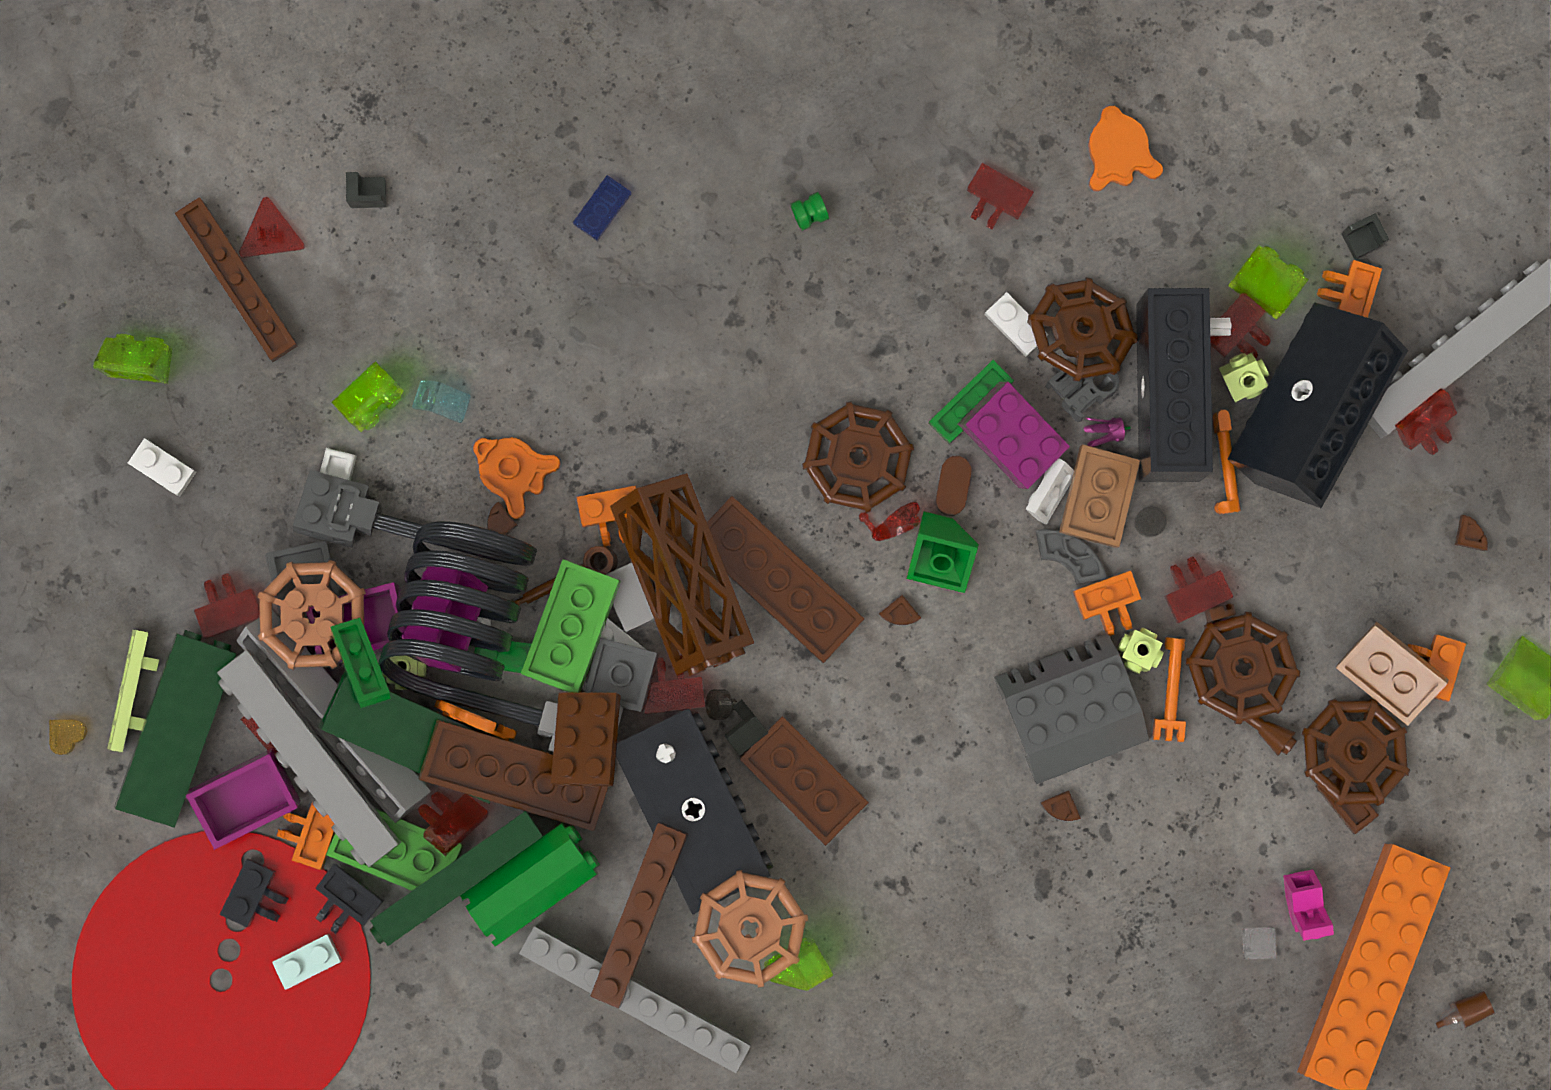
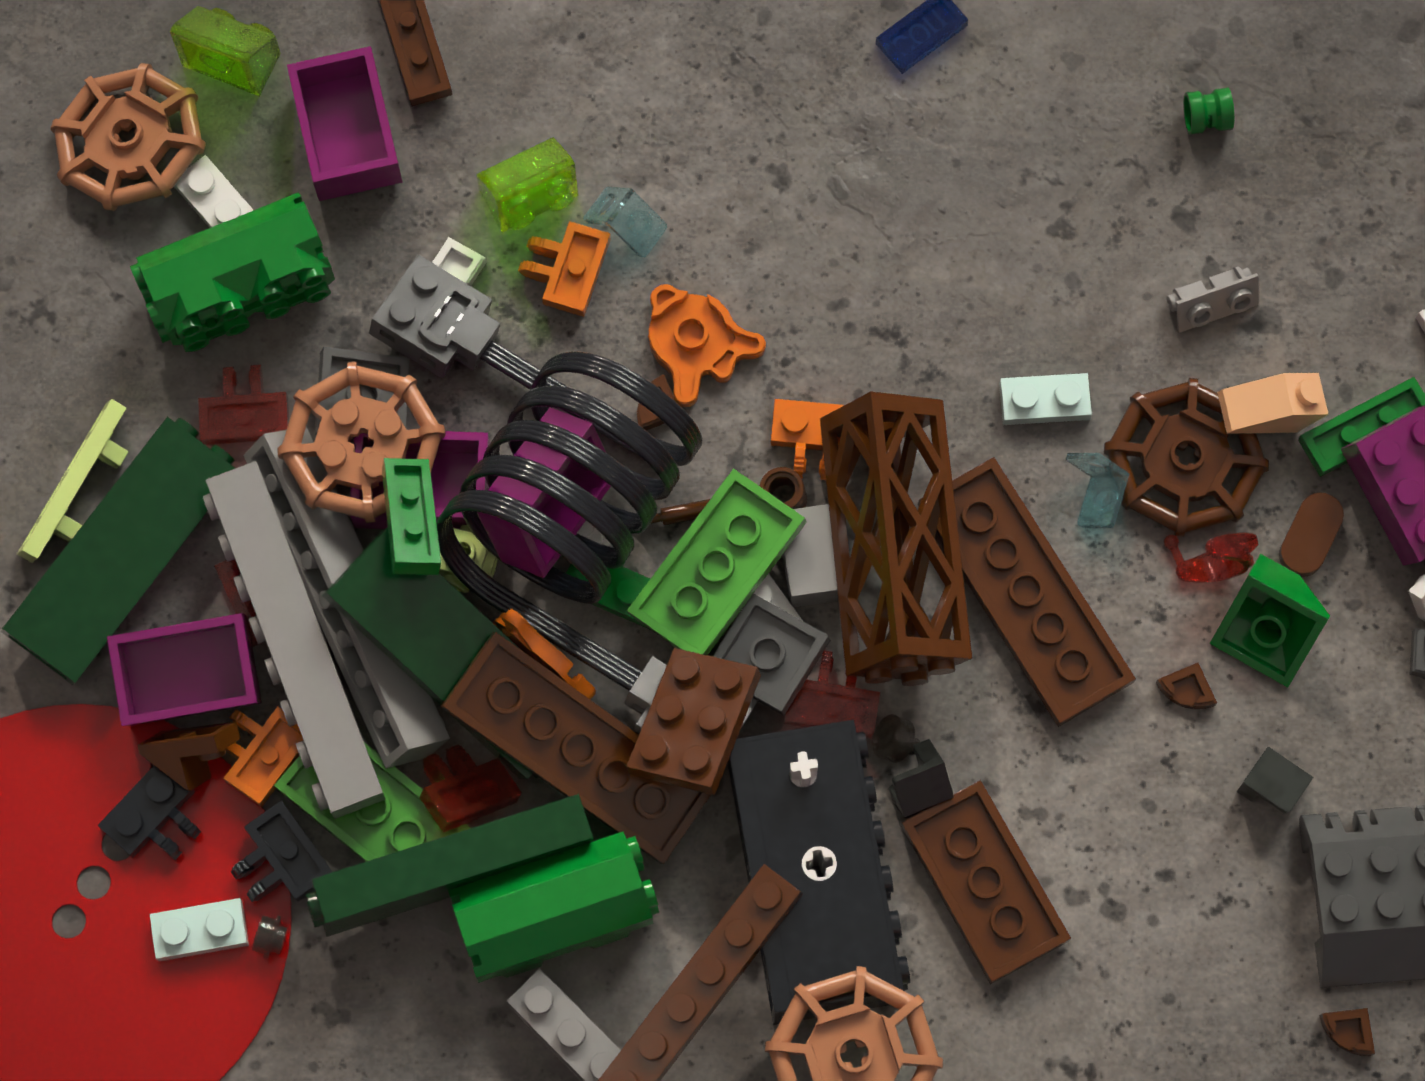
camera: 15 degrees right, 10 degrees down
none -> nougat plate [50,63,206,211]
none -> green brick [130,192,335,352]
none -> reddish brown slope [137,722,241,791]
none -> clear smoke plate [252,915,288,959]
none -> magenta piece [287,46,403,201]
none -> orange hinge [518,221,611,317]
none -> light aqua plate [999,373,1092,425]
none -> clear light blue bracket [1066,453,1130,528]
none -> light grey hinge [1166,266,1259,333]
none -> light nougat slope [1217,373,1328,434]
none -> pearl dark grey panel [1236,747,1314,814]

